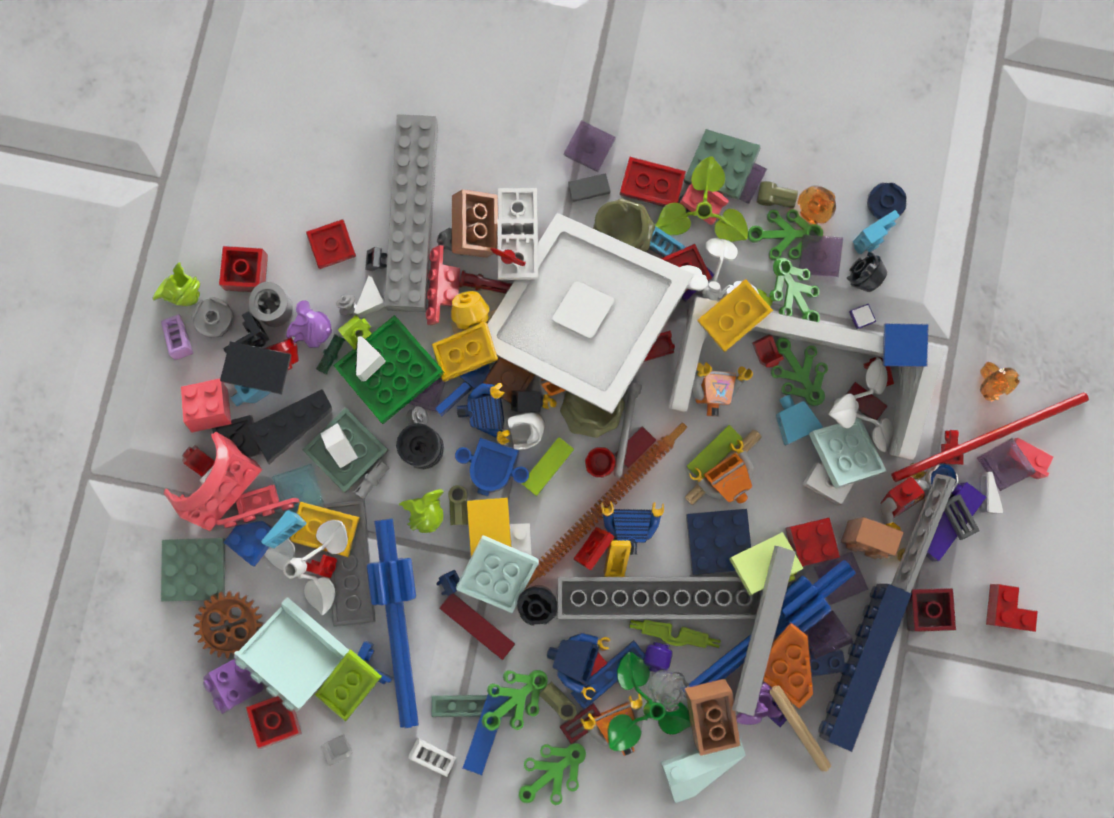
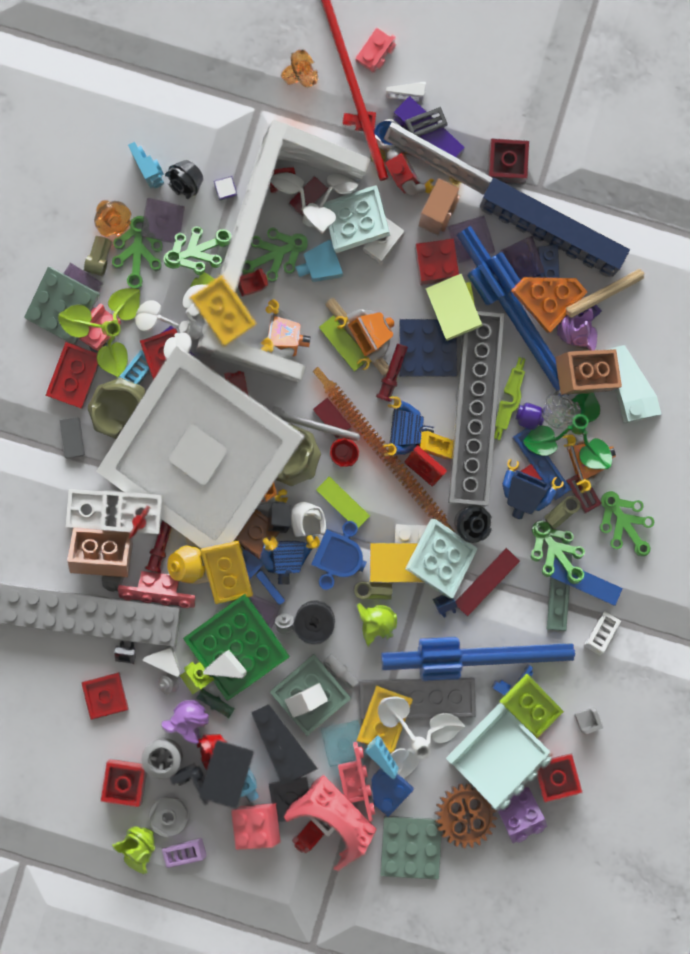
camera: 85 degrees left, 5 degrees up
red bracket [306,555,337,578] -> none
clear purple plate [564,120,616,172] -> none
light grey tile [732,546,796,716] -> none
dark blue tile [867,182,907,220] -> none
blue tile [883,324,928,367] -> none
clear purple plate [977,438,1036,491] -> none
red brick [986,584,1038,632] -> none
none -> dark red pin [376,343,408,402]

